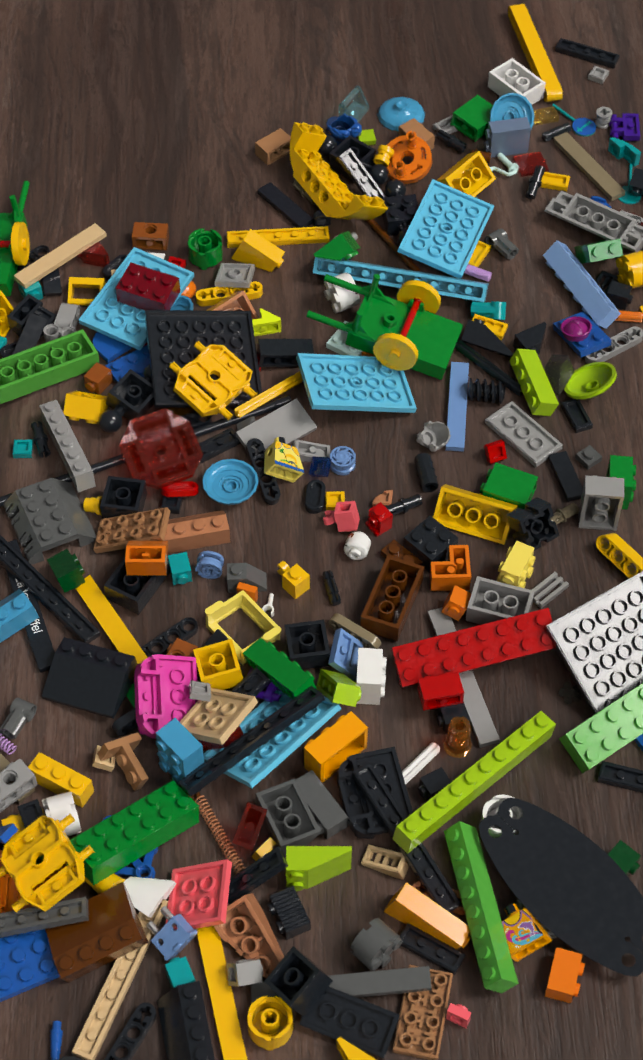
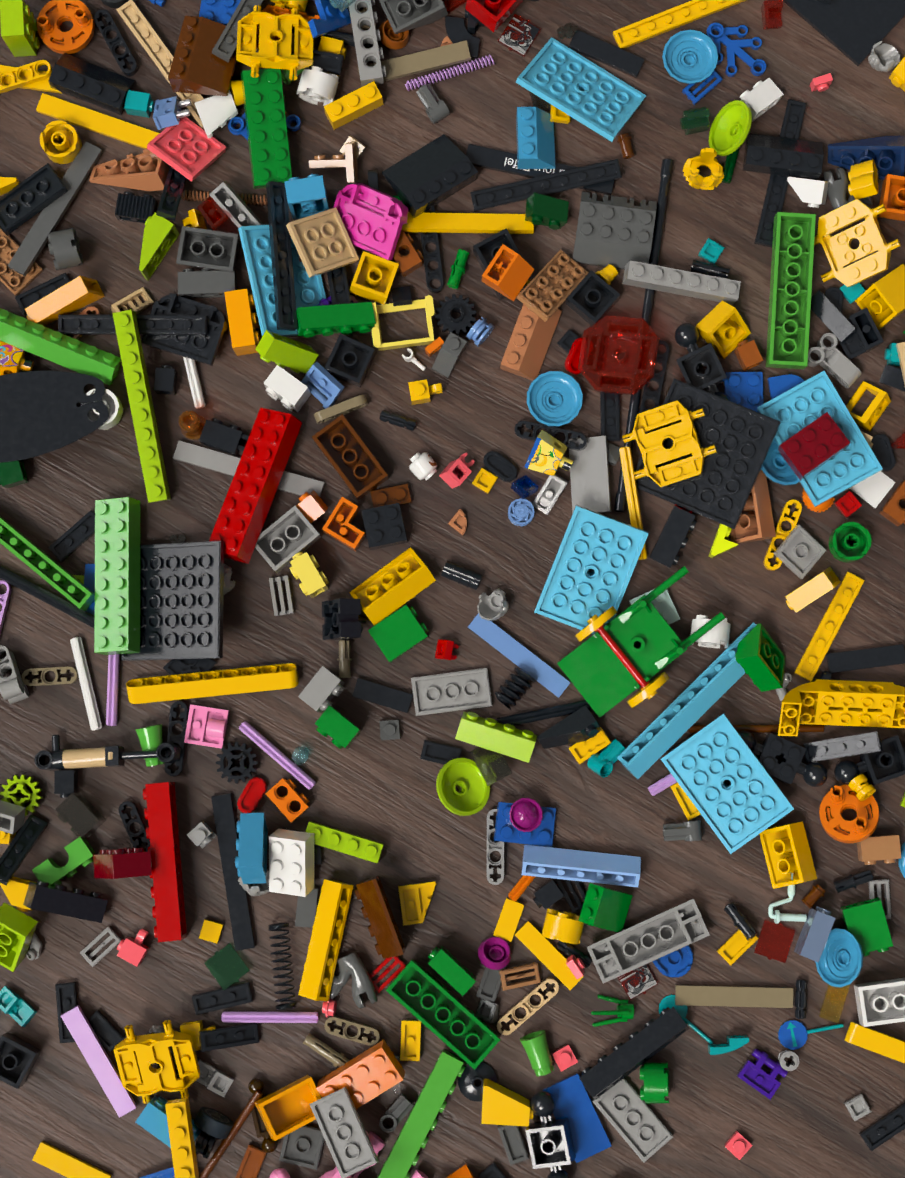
camera: 130 degrees right, 30 degrees up
teal brick [168,552,192,585] -> none
light grey tile [189,681,211,702] -> none
light grey brick [226,959,263,987] -> none
black brick [264,946,333,1016] -> none
red brick [365,502,393,537] -> none
black pin [385,494,423,516] -> none
red brick [417,672,464,710] -> none
black slope [513,322,547,355] -> none
none -> light grey brick [209,180,263,228]
none -> black gear [435,294,477,336]
none -> green pin [447,249,470,289]

